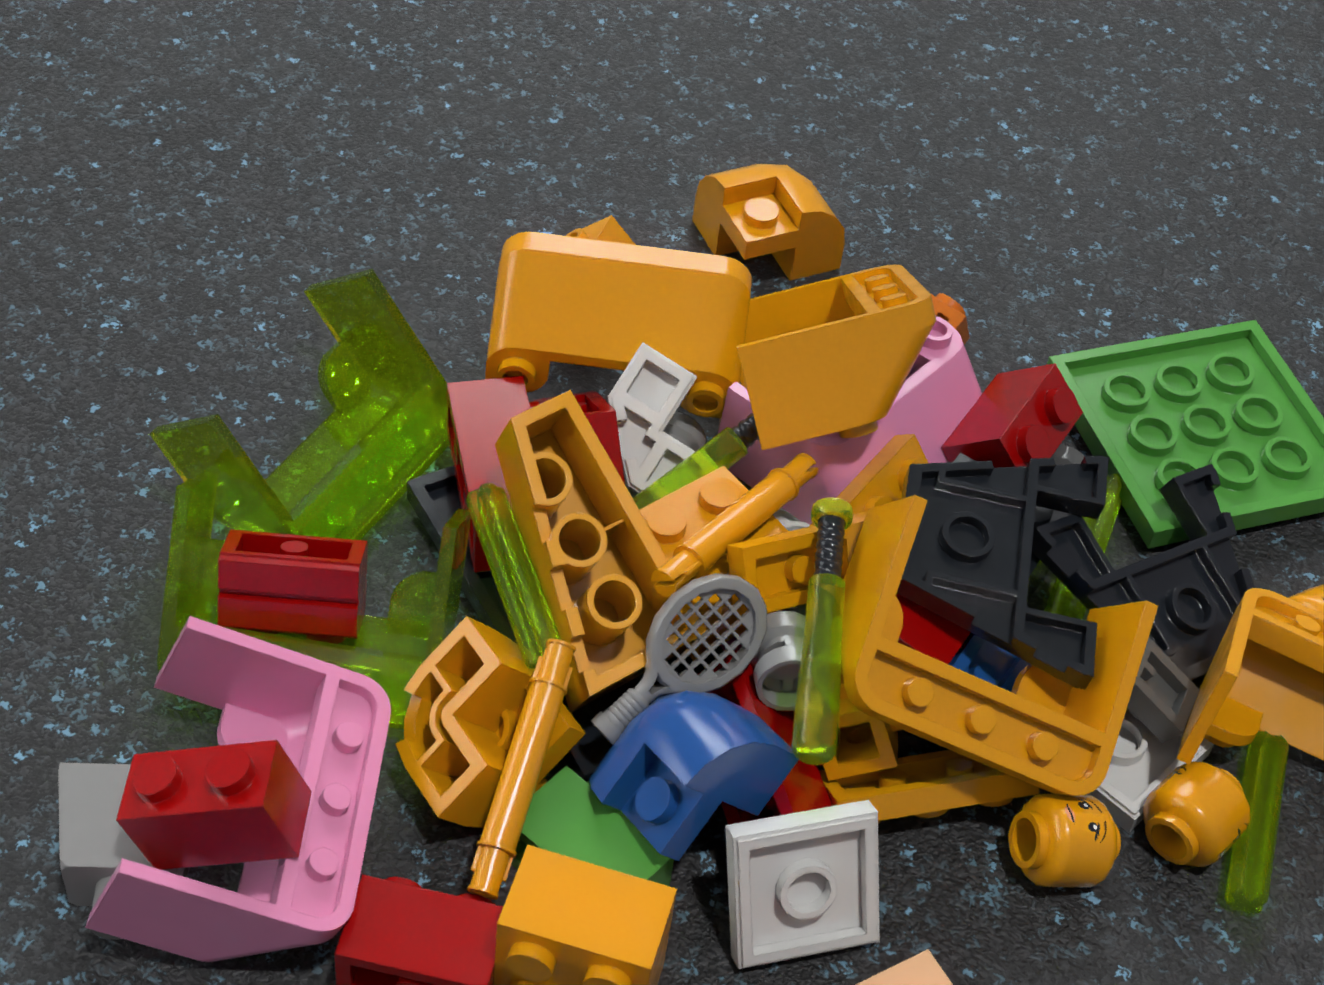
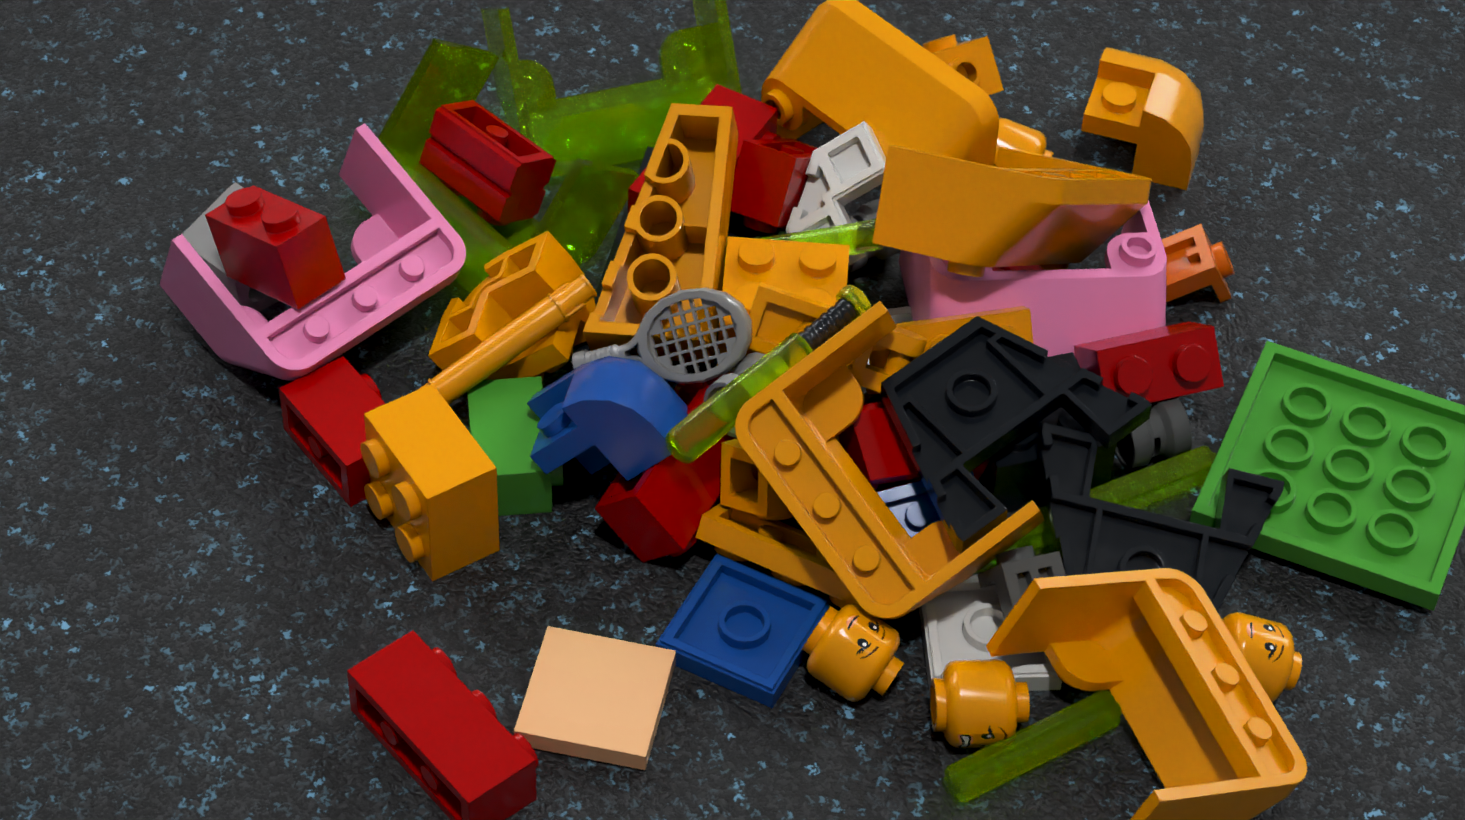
camera: 45 degrees right, 0 degrees up
clear neon green axle [466,483,561,669] -> none
light orange piece [651,453,818,597] -> none
white tile [725,800,880,969] -> none
none -> blue tile [656,553,832,709]

